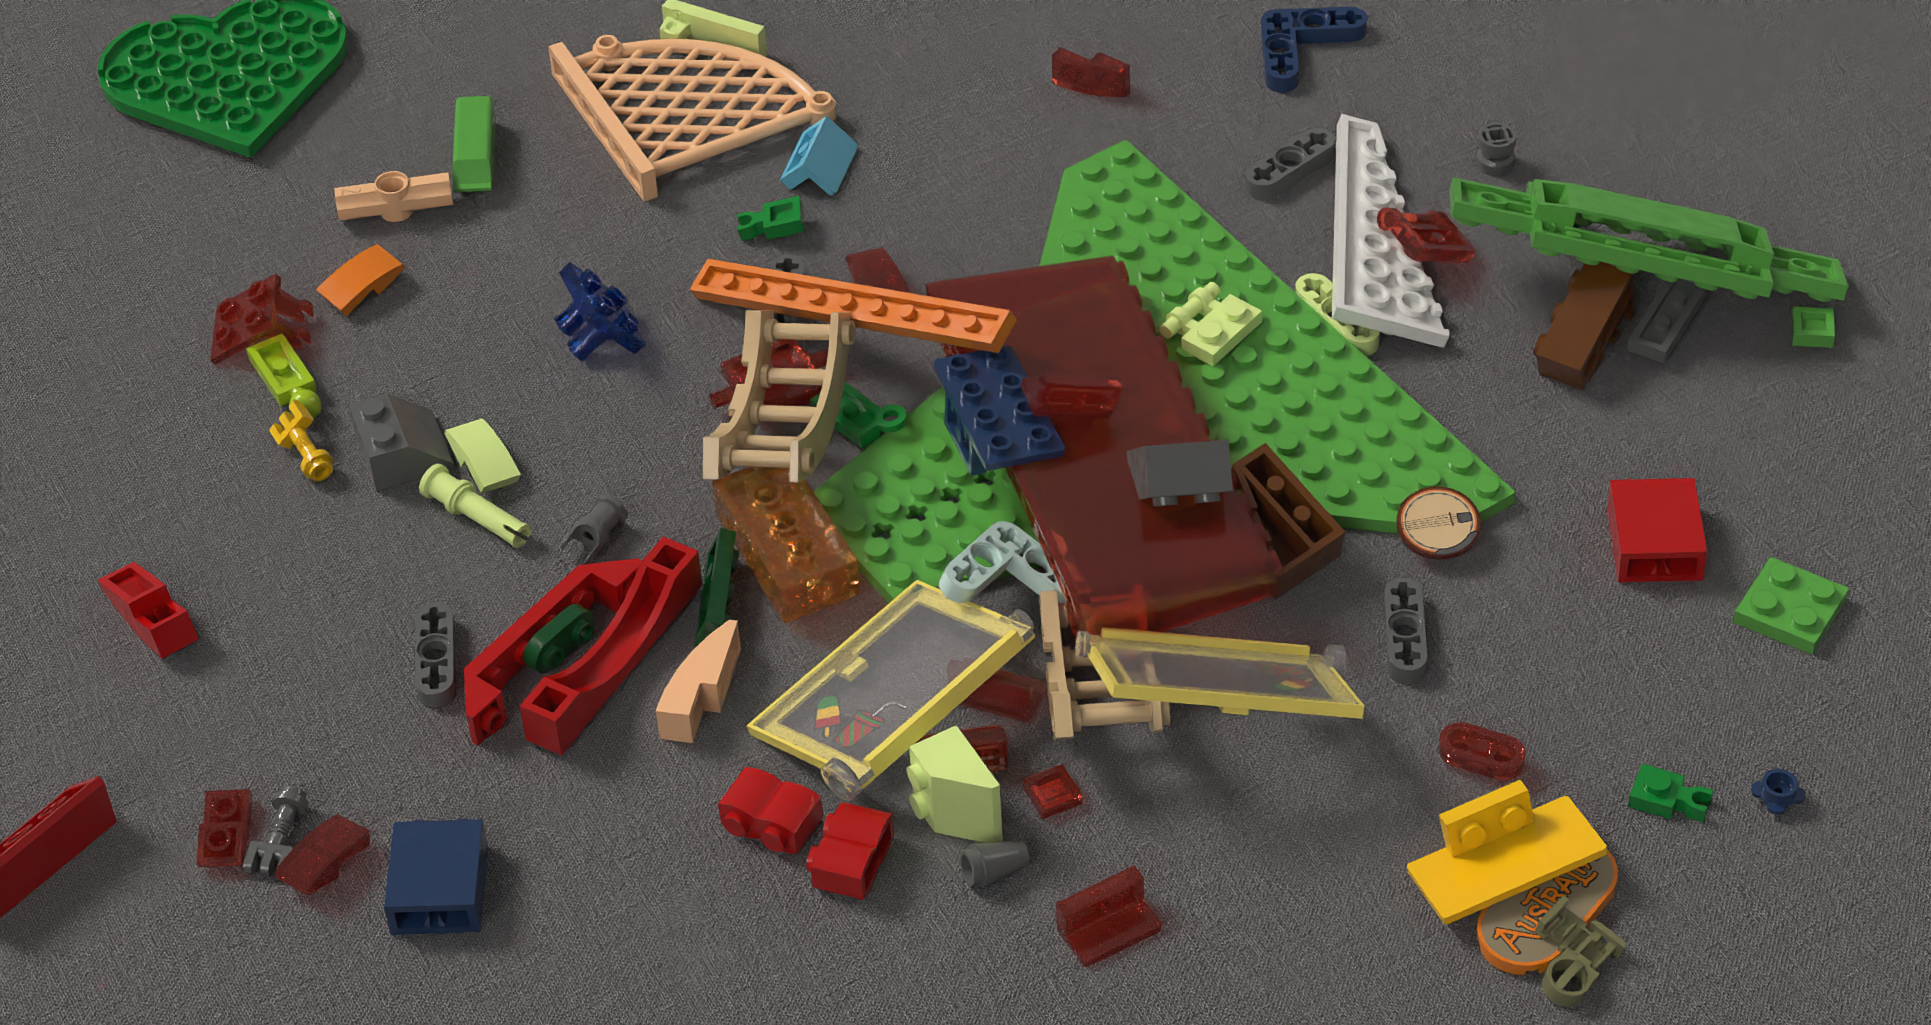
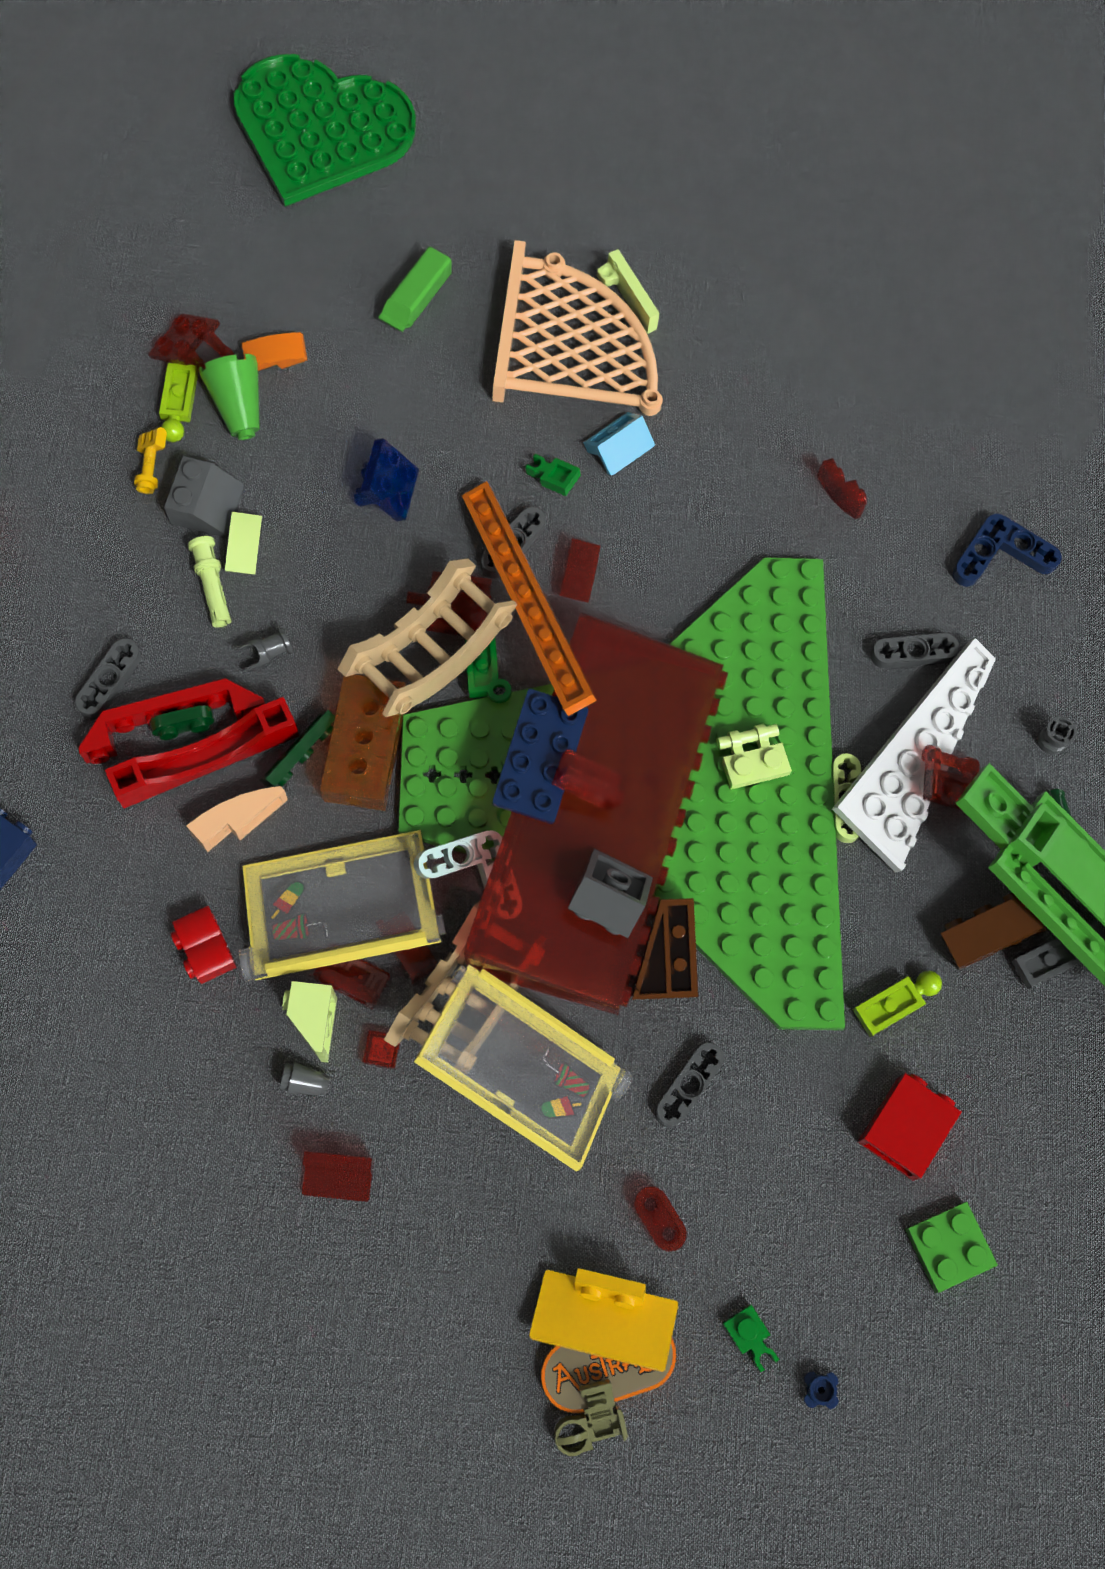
camera: 25 degrees right, 25 degrees up
light nougat piece [334,171,454,222] -> none
red brick [806,802,894,900] -> none
piece [1396,486,1481,560] -> none
none -> bright green cone [199,354,260,440]
none -> lime plate [853,971,942,1037]

